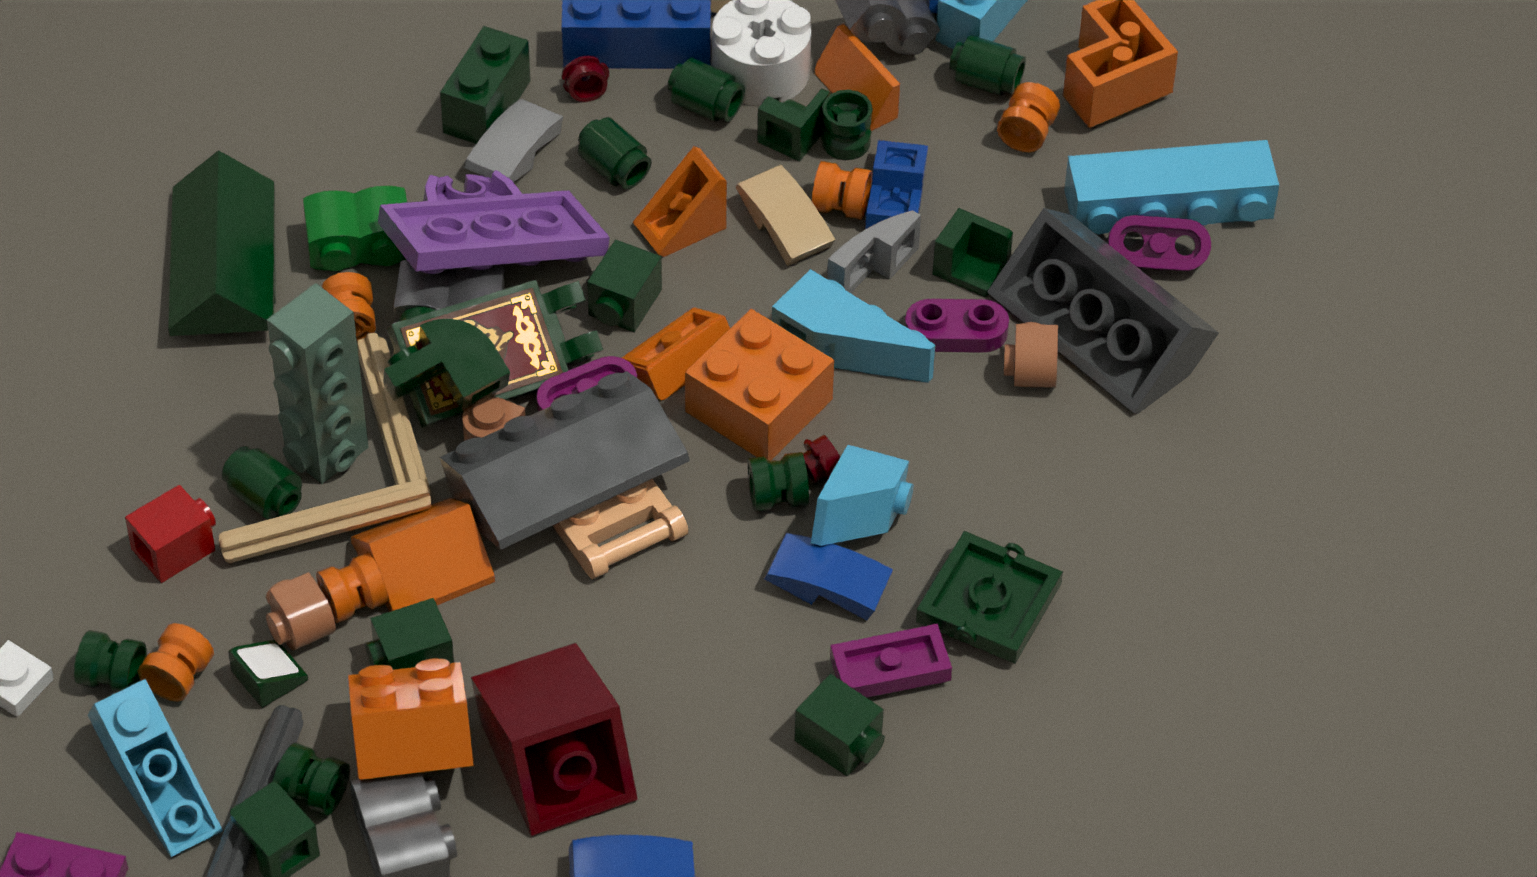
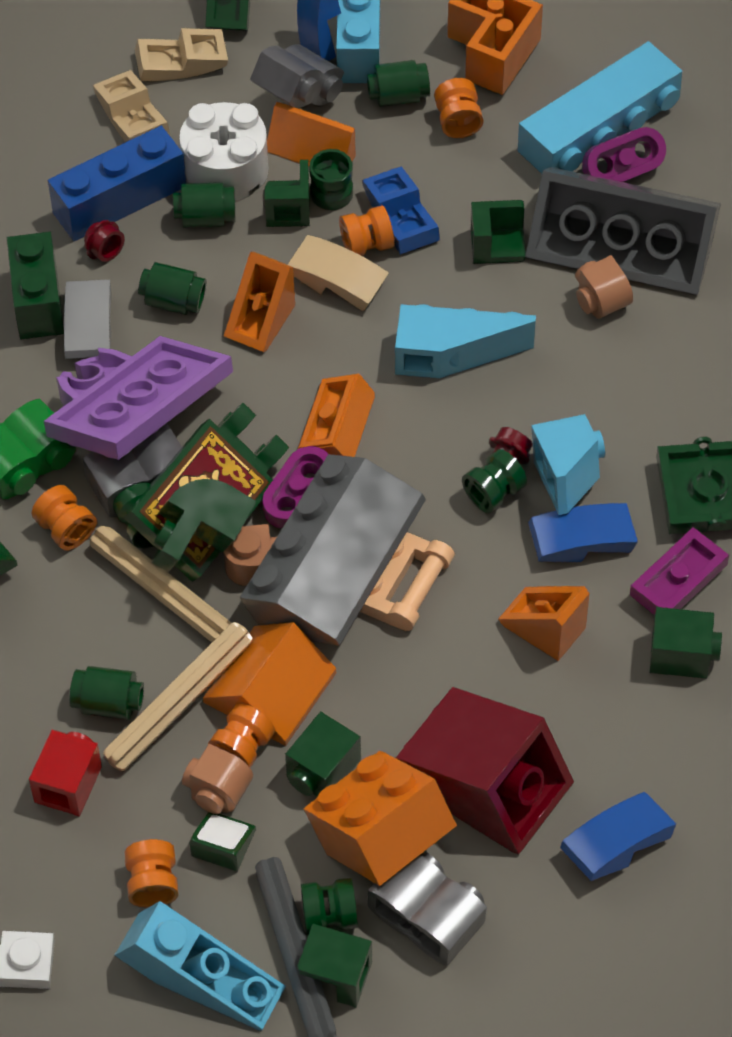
camera: 30 degrees left, 5 degrees up
dark green wheel [74,630,147,693] -> none
sand green brick [267,283,369,484] -> none
dark green brick [587,239,662,333] -> none
orange brick [685,309,834,461] -> none
light grey slope [827,210,921,293] -> none
magenta plate [905,299,1009,353] -> none
none -> orange slope [498,586,590,661]

